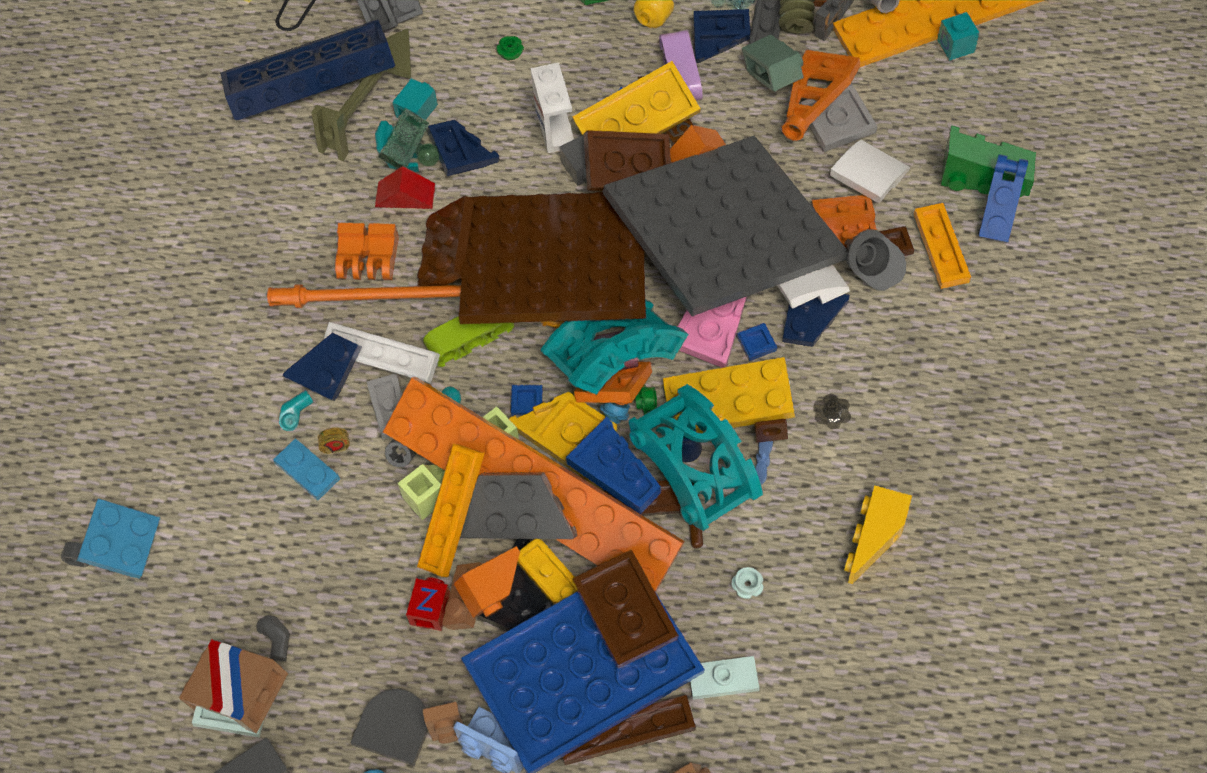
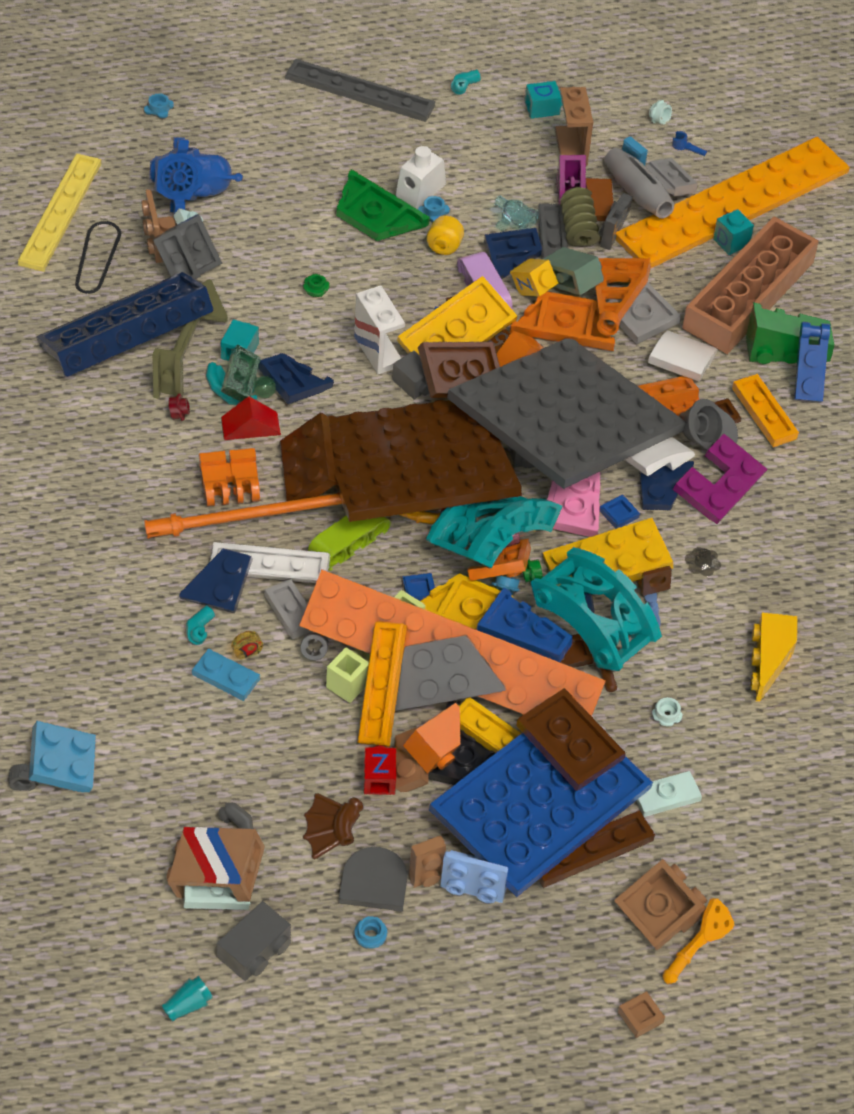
camera: 20 degrees left, 10 degrees down
none -> dark red plate [169,393,190,421]
none -> reddish brown arm [303,793,364,860]
none -> yellow brick [510,259,558,297]
none -> orange wing [510,292,615,351]
none -> magenta plate [673,434,767,524]
none -> nougat brick [682,216,819,355]

